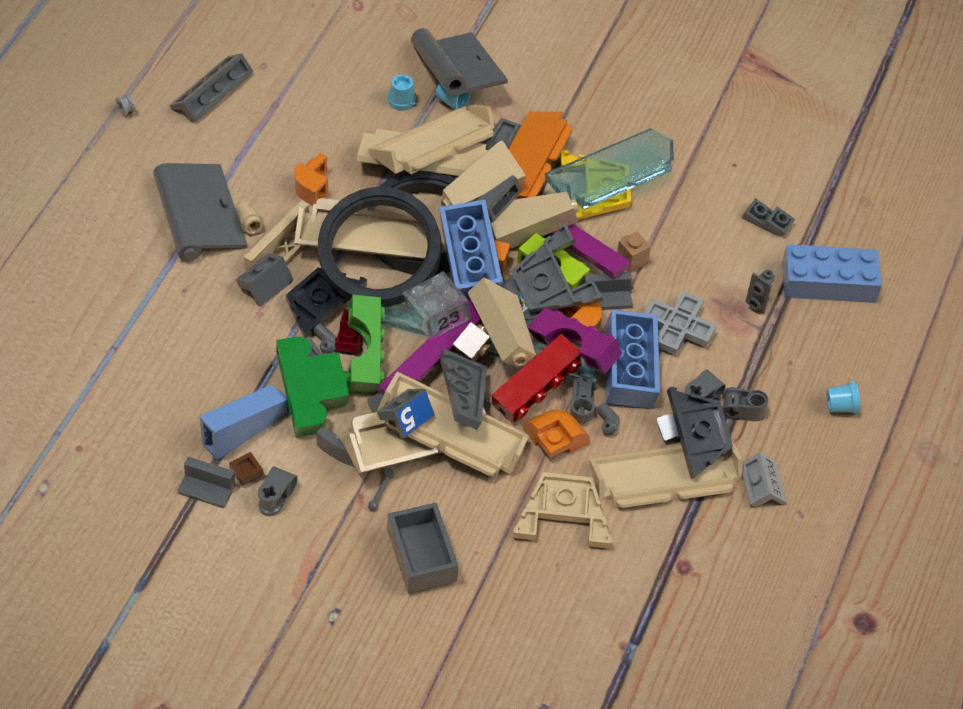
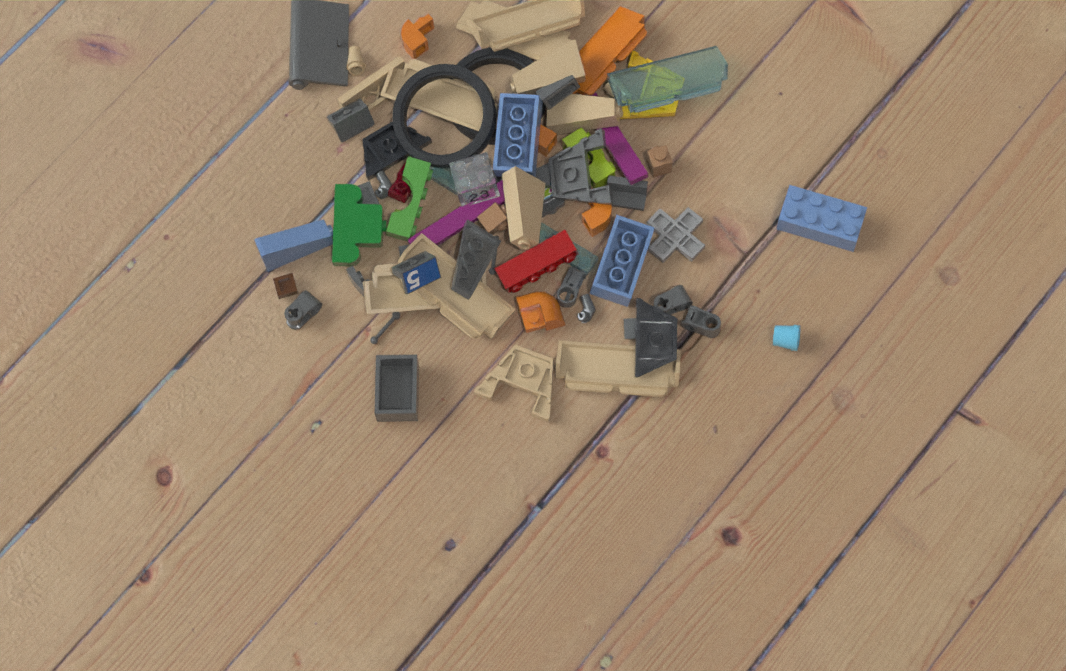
camera: 25 degrees right, 15 degrees up
dark grey panel [178,457,235,508] -> none
dark grey tile [486,118,521,150] -> none
magenta arch [528,307,622,374] -> none
dark grey slope [742,198,795,236] -> none
light grey panel [742,452,787,507] -> none
dark grey hinge [745,270,775,315] -> none

